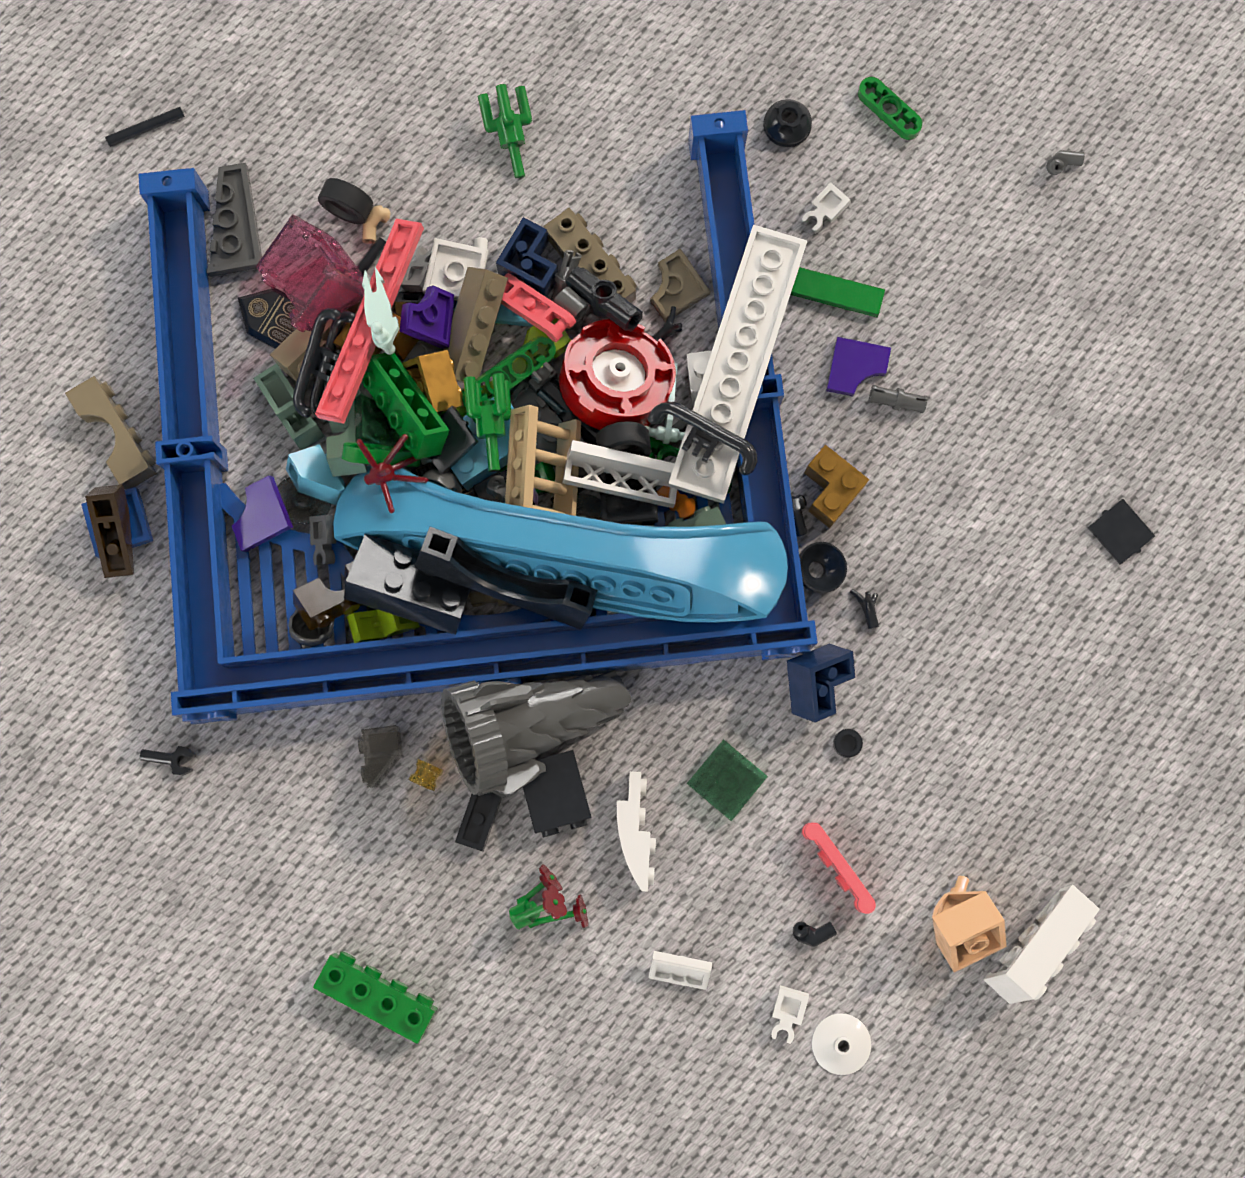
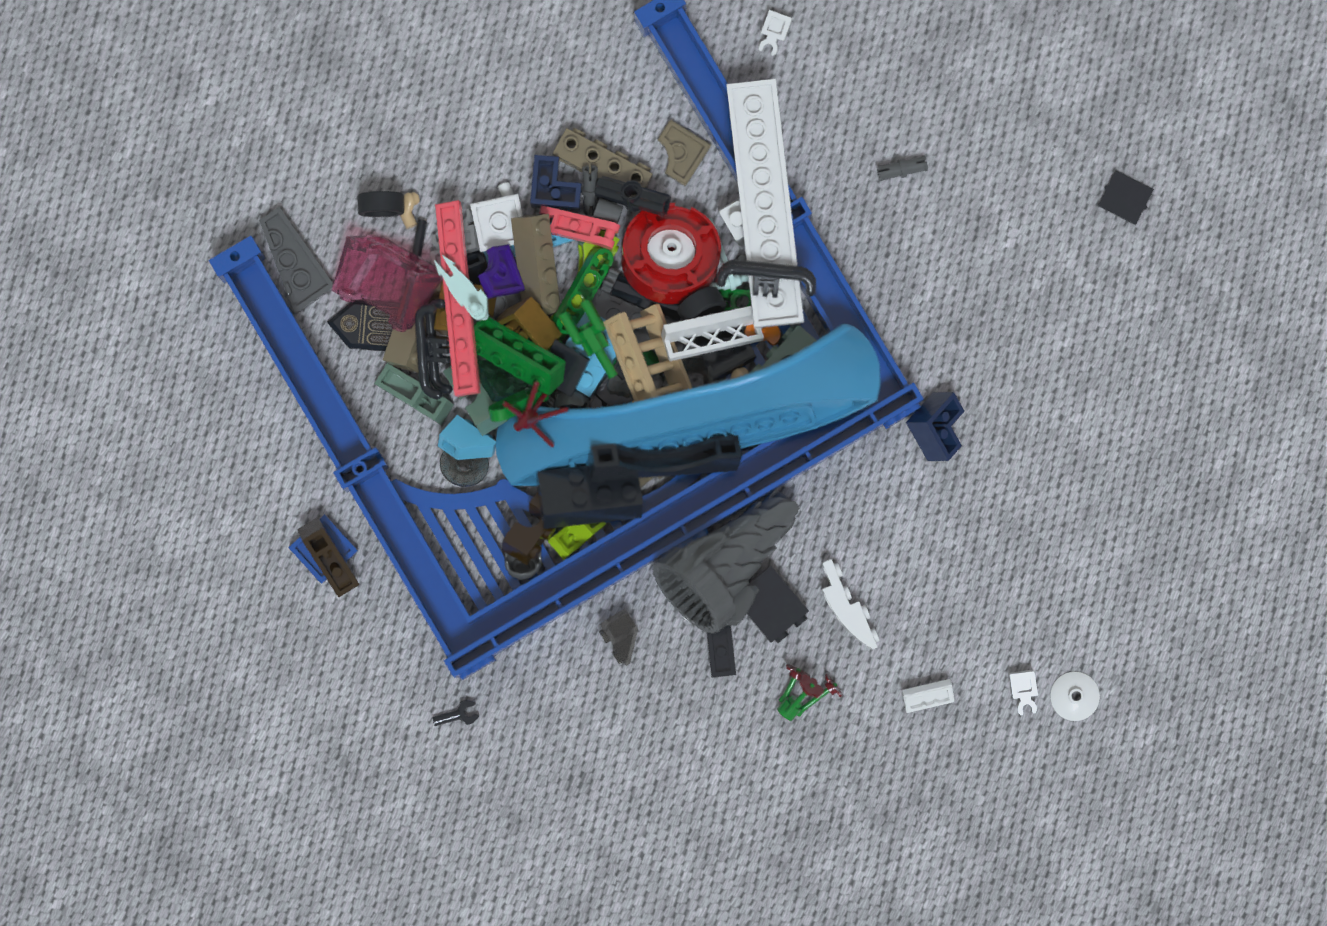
camera: 25 degrees left, 5 degrees up
dark tan arch [65,376,157,490] -> none
black bar [105,107,185,147] -> none
tile [232,475,293,552] -> none
dark grey plate [309,515,336,565] -> none
green brick [313,951,438,1044] -> none
clear yellow wheel [408,759,444,791] -> none
green plant [477,84,532,178] -> none
black bar [652,306,683,342] -> none
clear green plate [686,739,768,821] -> none
green tile [790,267,885,318] -> none
black arm [791,494,808,537] -> none
black arm [793,922,837,947] -> none
black piece [799,542,847,593] -> none
coral plate [802,823,876,914] -> none
pearl gold brick [804,444,870,528] -> none
dark purple tile [826,337,891,397] -> none
black tile [833,729,863,758] -> none
black bar [849,589,879,629] -> none
light nougat piece [932,876,1007,972] -> none
white wedge [983,885,1100,1004] -> none

